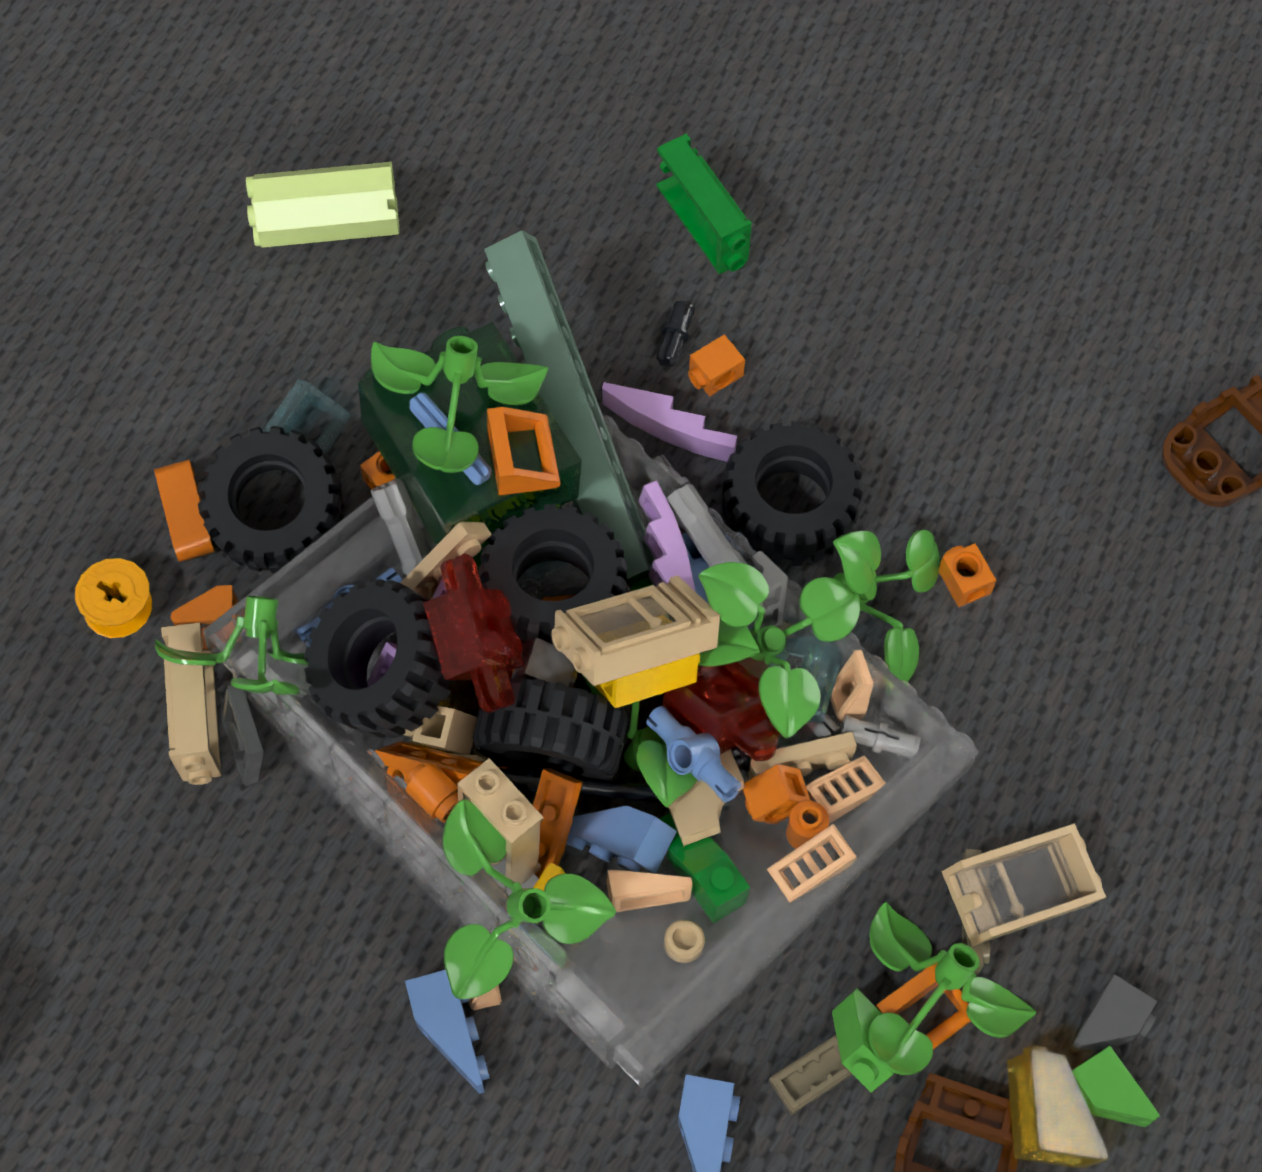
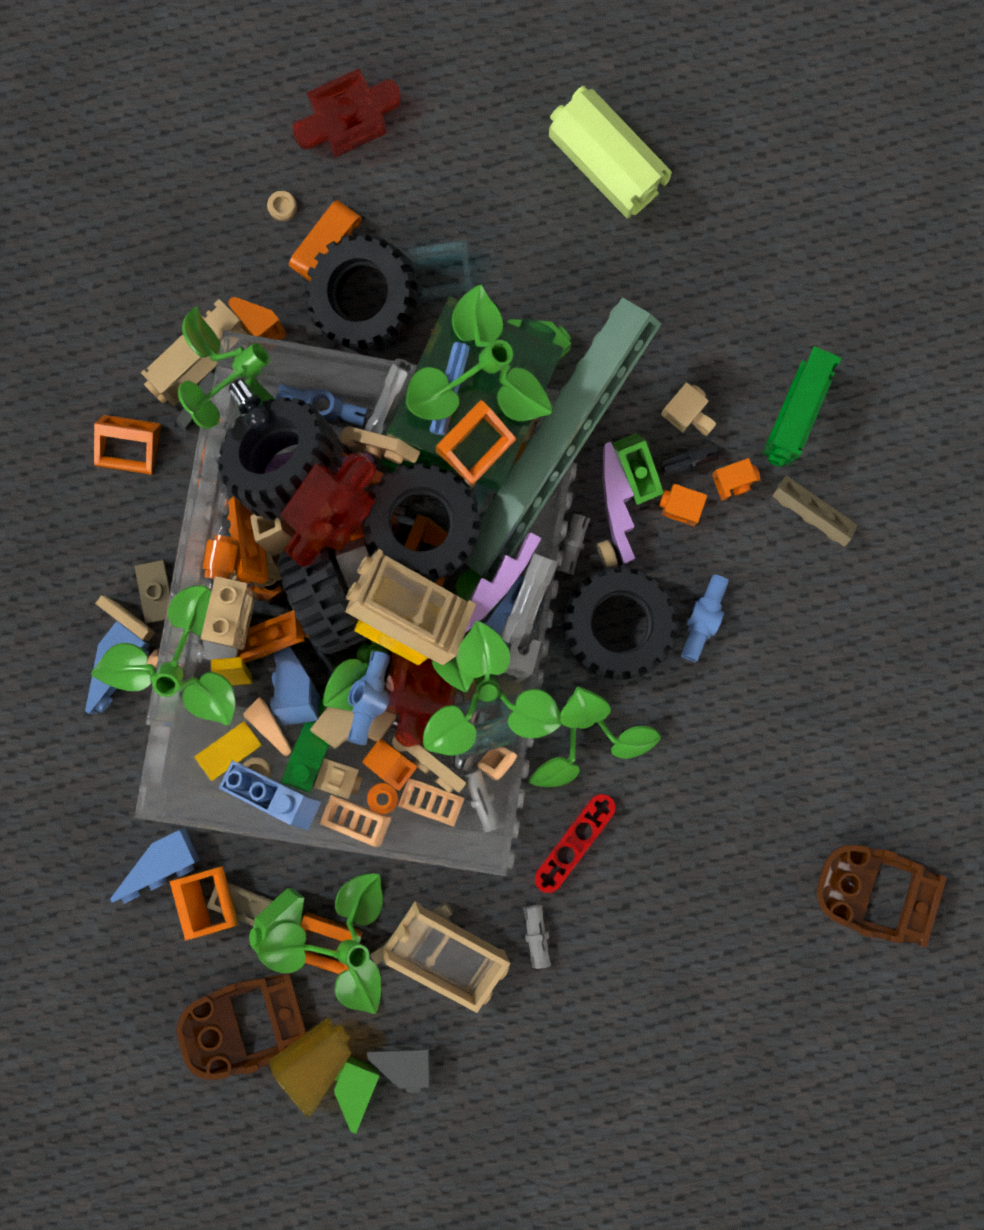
camera: 50 degrees right, 20 degrees up
light orange piece [75,558,152,638] -> none
orange brick [939,543,996,608] -> none
none -> orange tile [94,415,161,475]
none -> tan tile [95,595,155,641]
none -> dark tan plate [134,560,172,624]
none -> orange tile [170,866,239,940]
none -> yellow tile [194,721,263,782]
none -> medium blue slope [219,760,321,830]
none -> black axle [229,379,271,431]
none -> tan tile [267,191,297,221]
none -> clear red brick [293,69,401,157]
none -> tan brick [314,758,363,799]
none -> light grey pin [523,905,551,969]
none -> red beam [535,794,615,893]
none -> tan tile [597,540,618,568]
none -> bright green slope [612,433,664,505]
none -> tan brick [661,382,716,436]
none -> medium blue pin [681,575,729,662]
none -> orange brick [712,458,760,501]
none -> dark tan plate [772,475,858,547]

